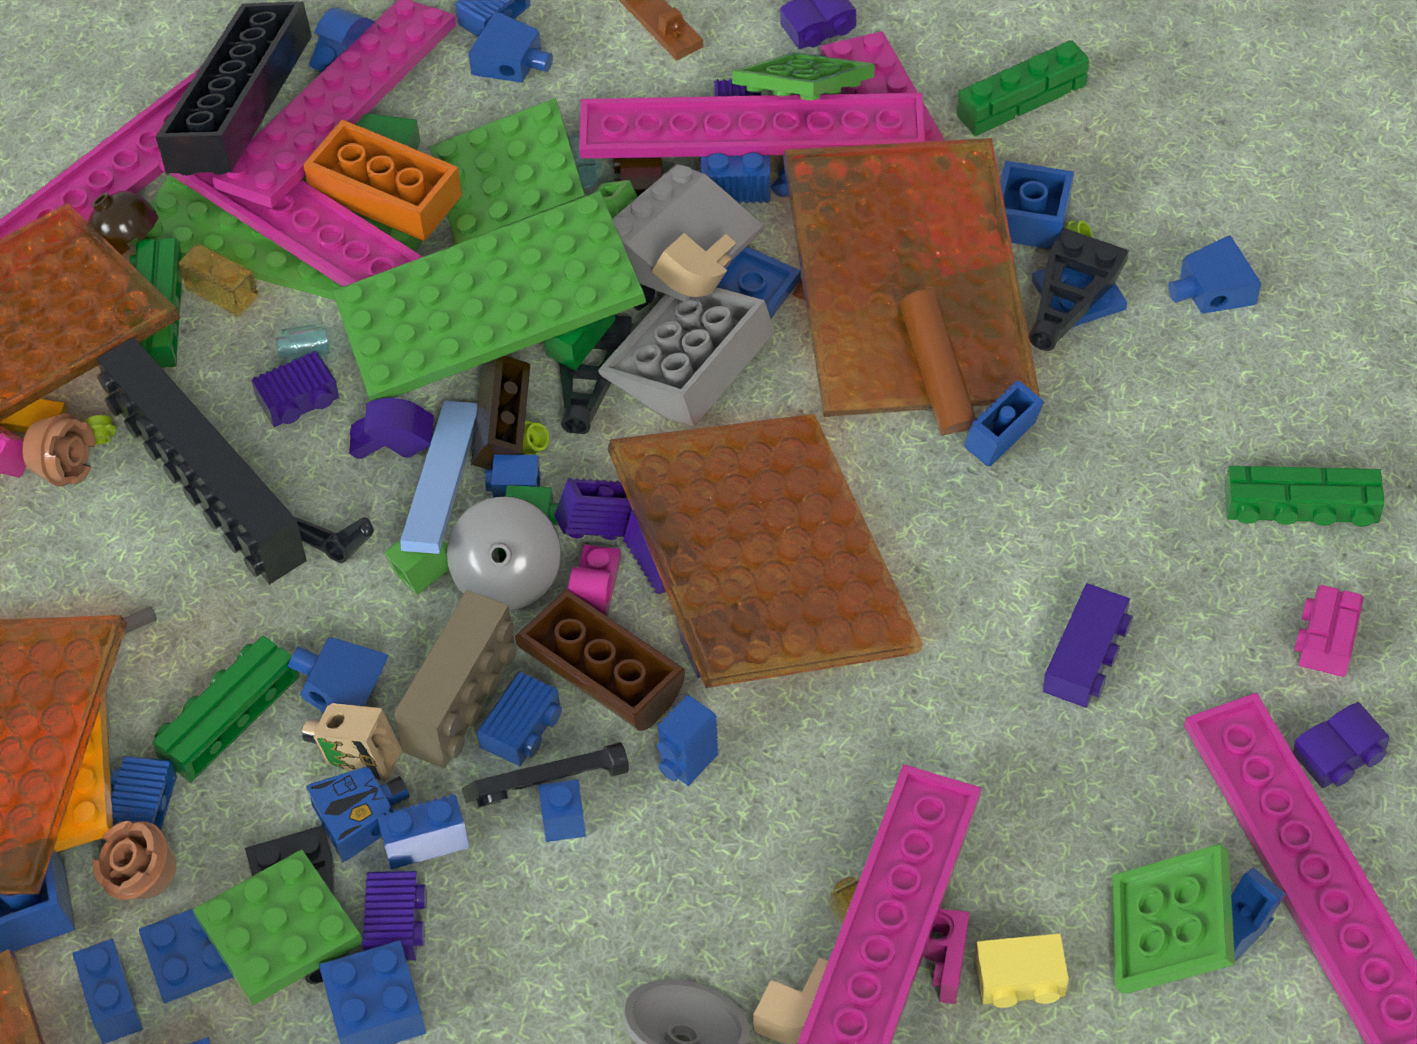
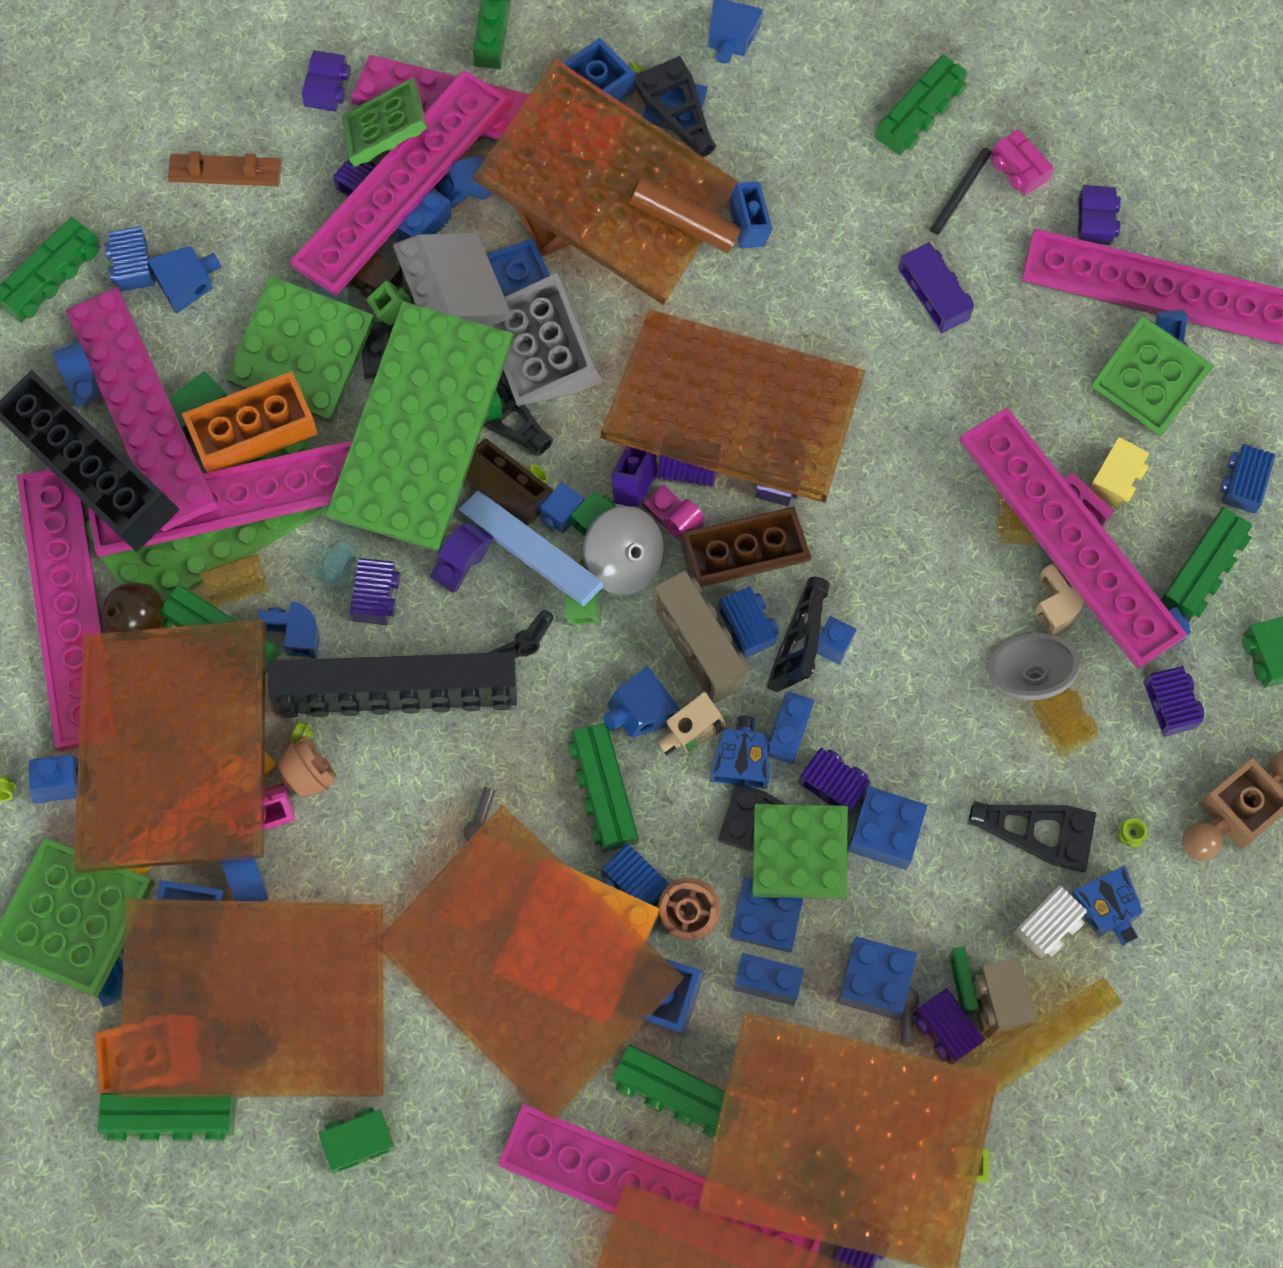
camera: 60 degrees left, 15 degrees up
tan brick [651,233,736,297] -> none
blue brick [657,695,719,786] -> none
none -> blue brick [257,601,320,658]
none -> black bar [930,148,992,235]

